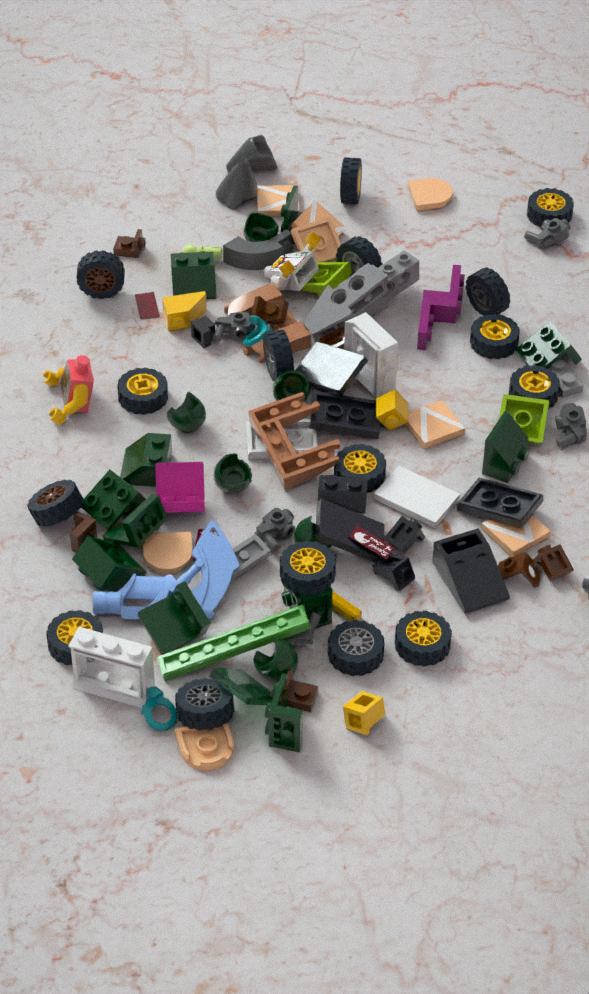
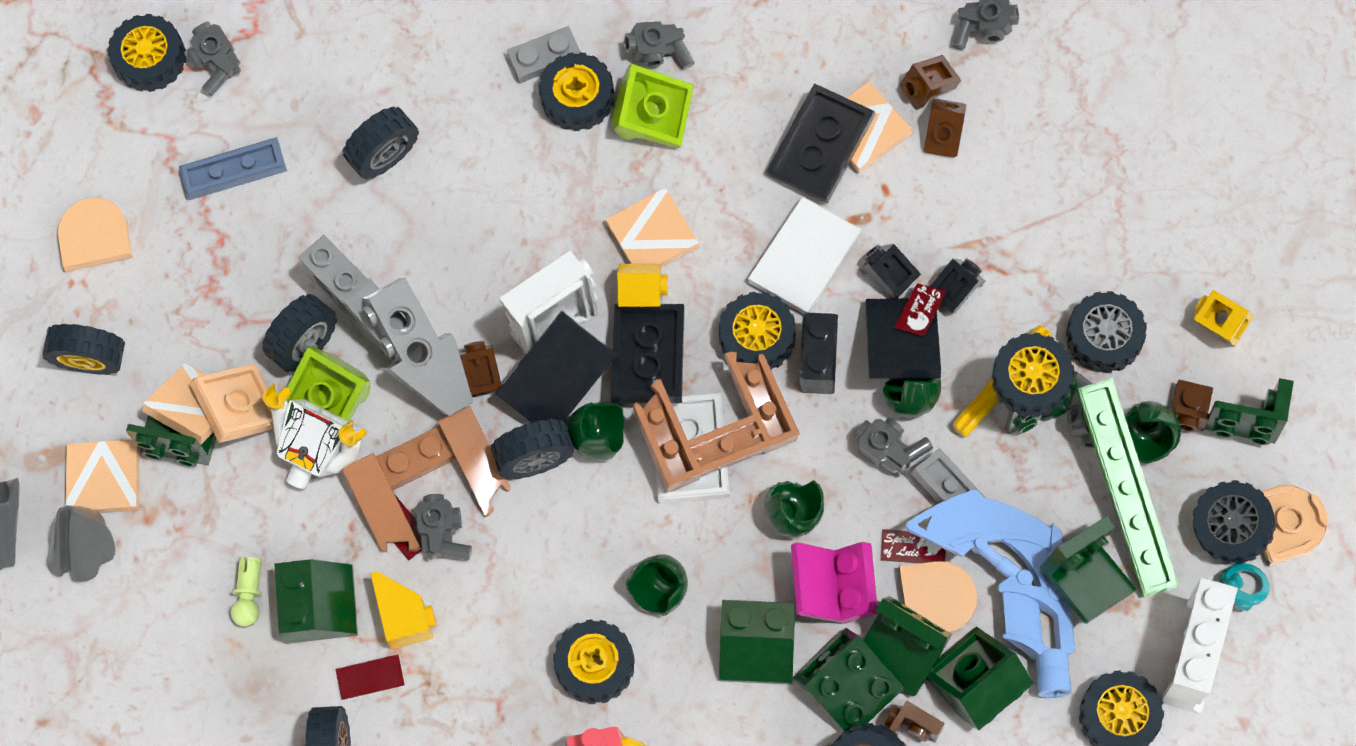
camera: 85 degrees left, 25 degrees up
reddish brown bracket [113,229,146,258] -> none
black piece [191,316,215,348] -> none
clear green tile [209,667,273,705] -> none
dark grey arch [223,229,293,270] -> none
teal piece [243,315,272,347] -> none
dark green hair [244,212,279,242] -> none
reddish brown bracket [252,296,289,325] -> none
black wheel [395,610,452,667] -> none
magenta bracket [417,265,465,350] -> none
black slope [432,528,510,613] -> none
black wheel [470,314,520,359] -> none
dark green slope [482,411,530,483] -> none
bracket [516,321,582,368] -> none
none -> sand blue tile [179,137,287,200]

